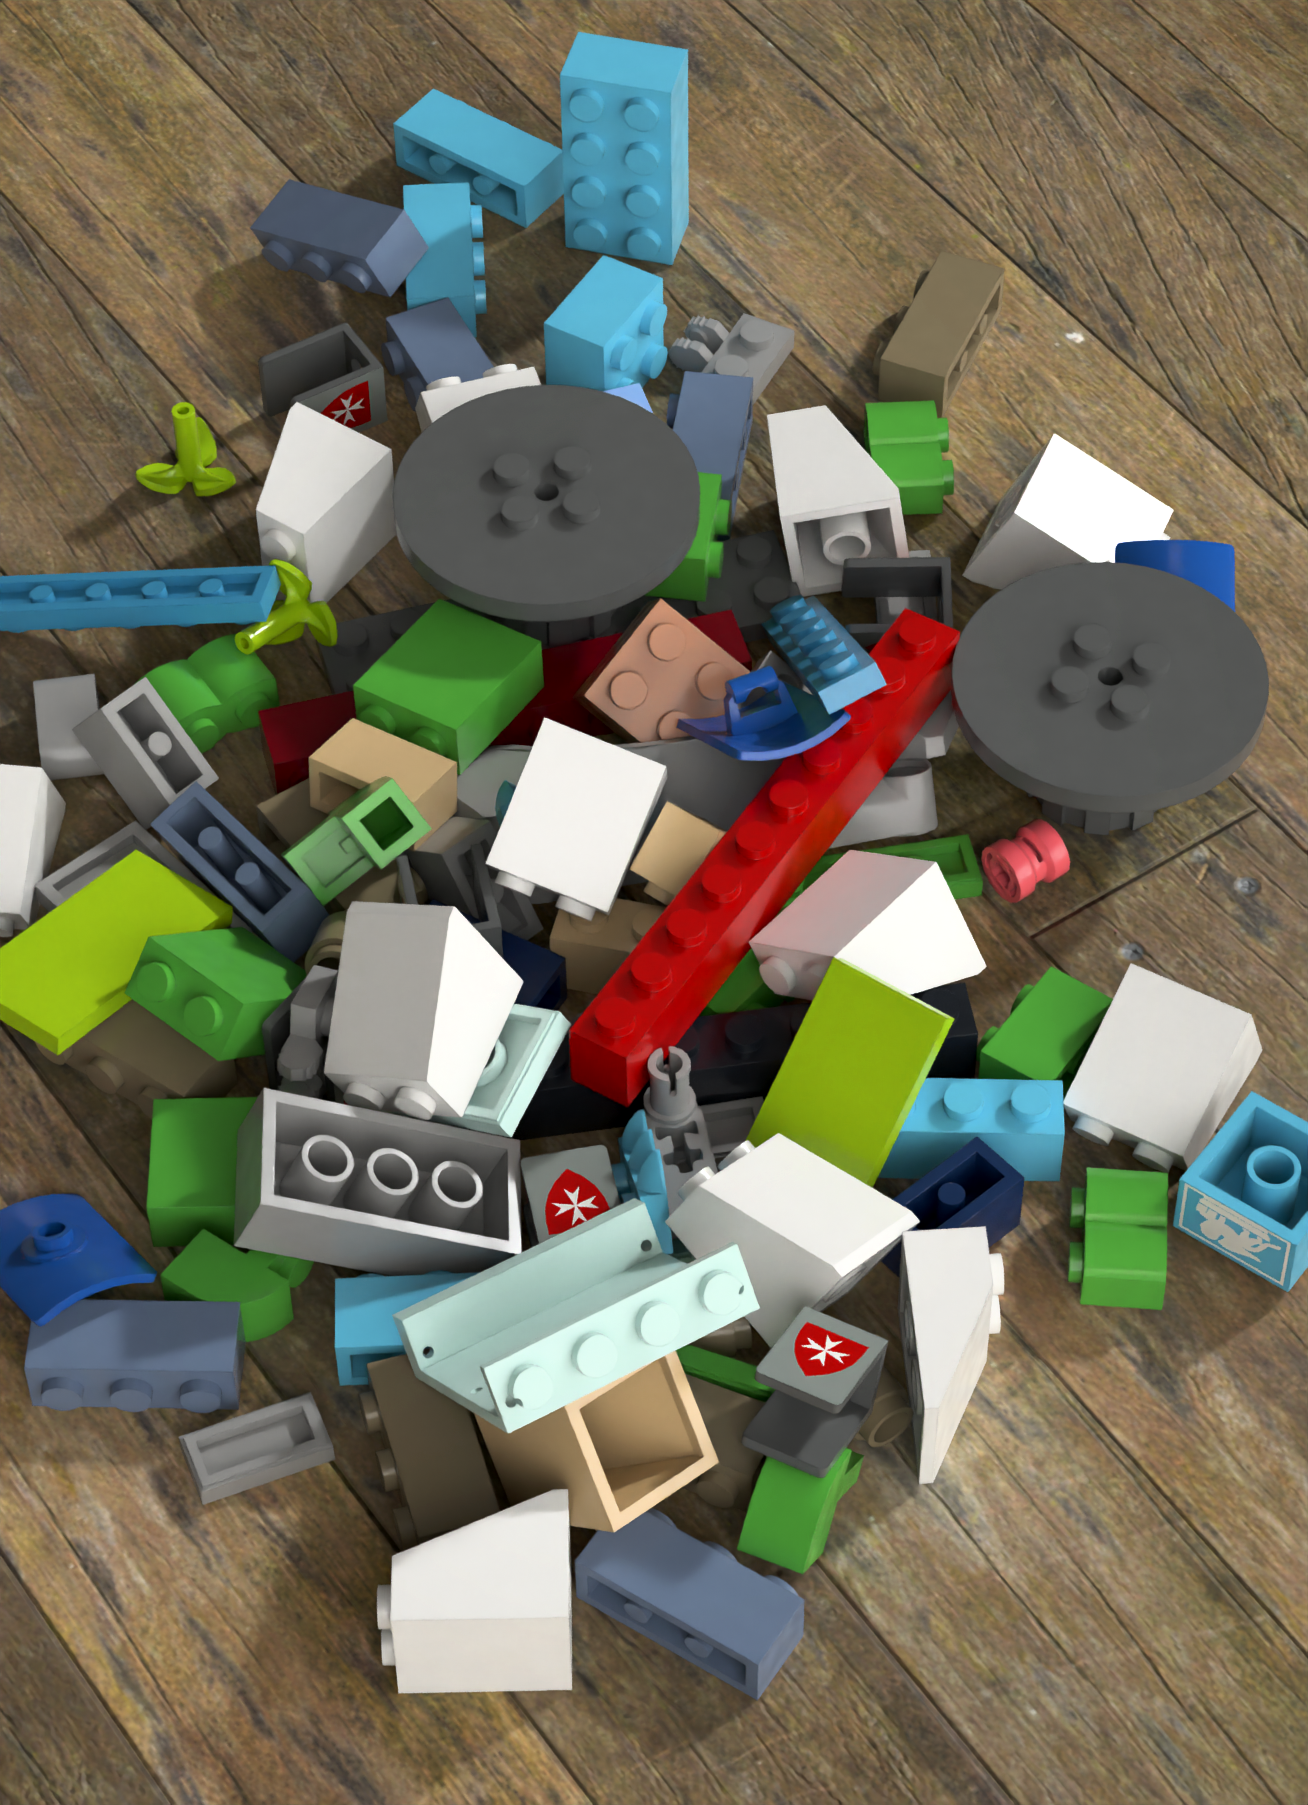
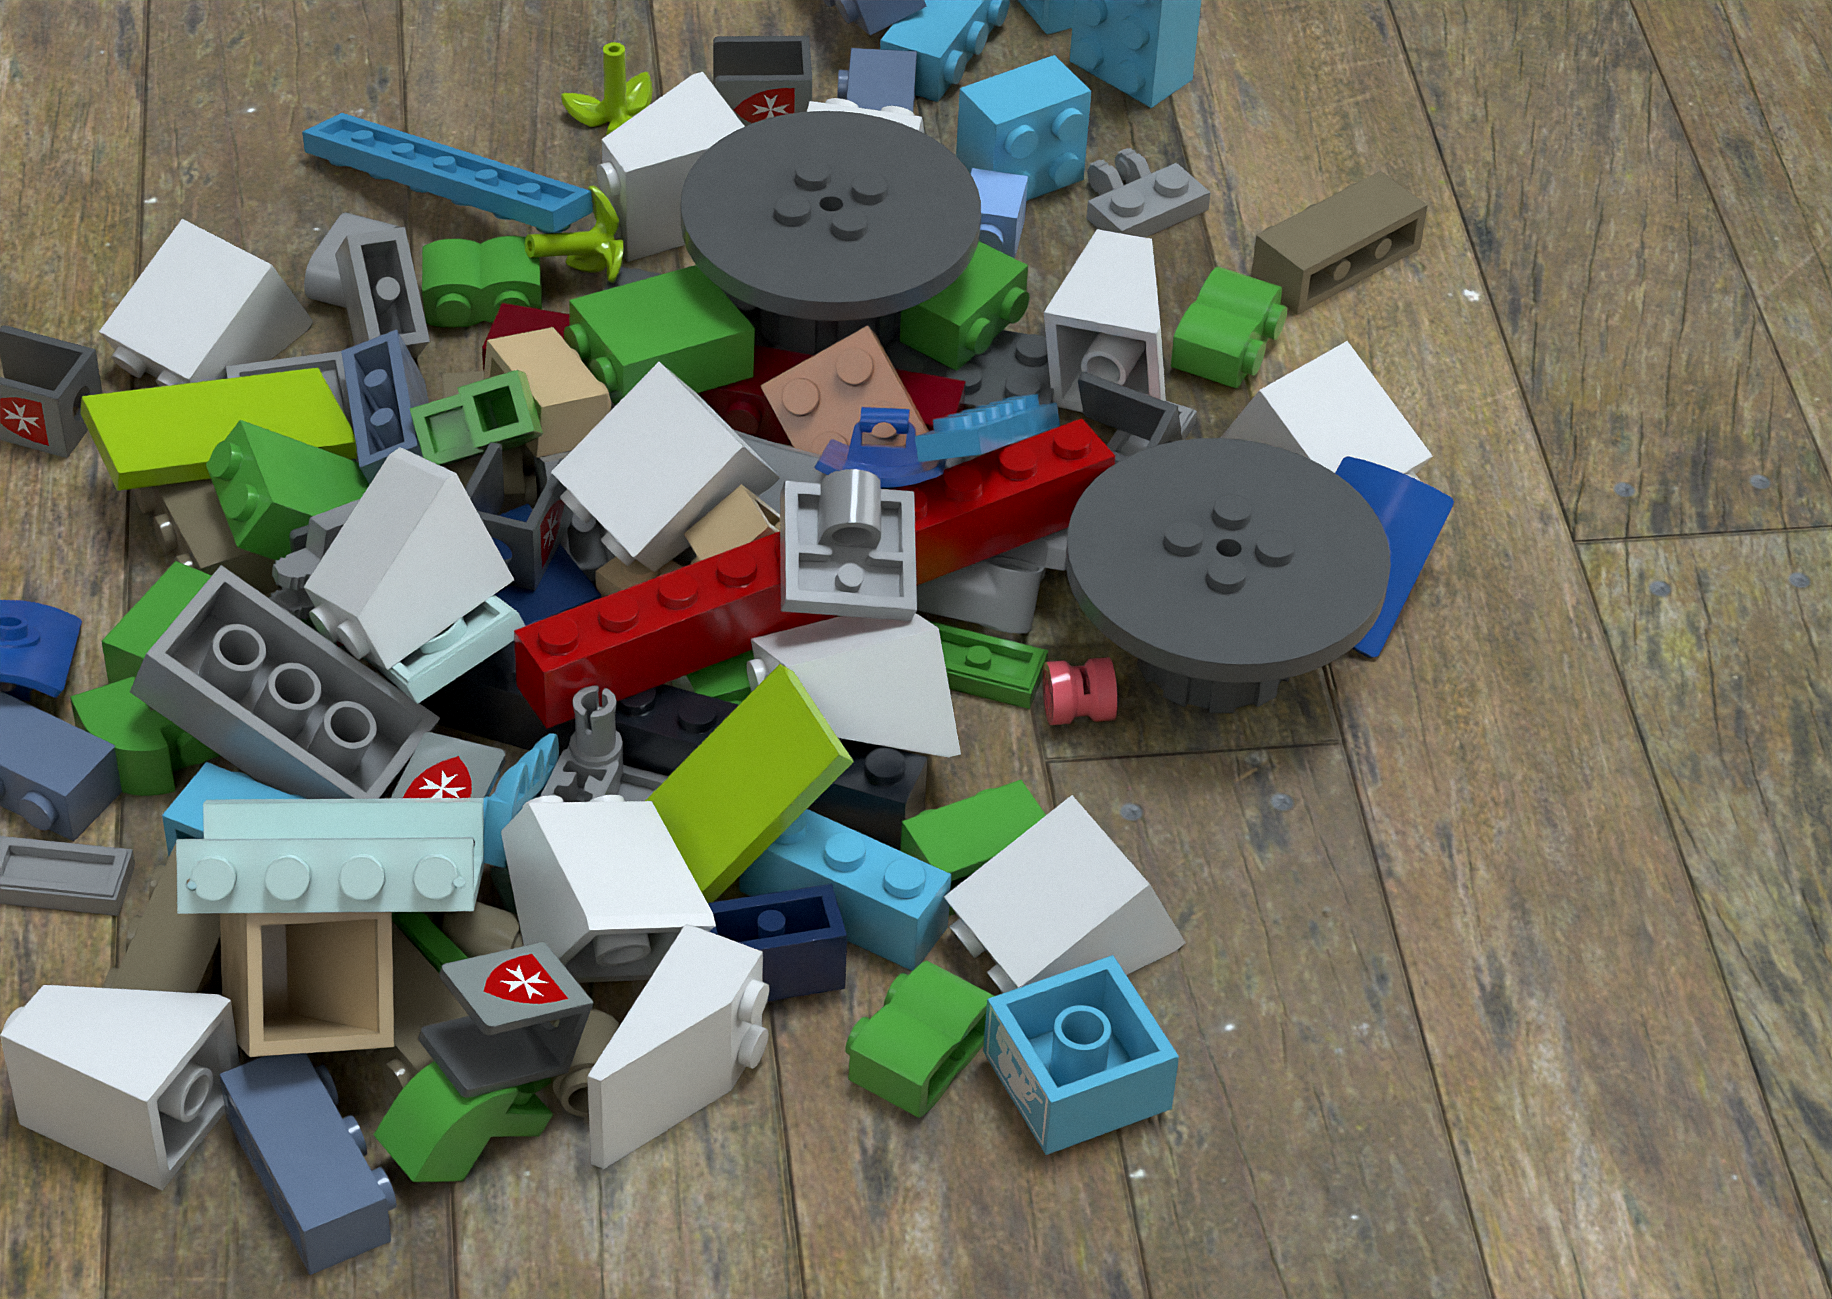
camera: 25 degrees right, 5 degrees down
sand blue brick [667,371,753,541] -> none
none -> light grey plate [780,469,917,621]

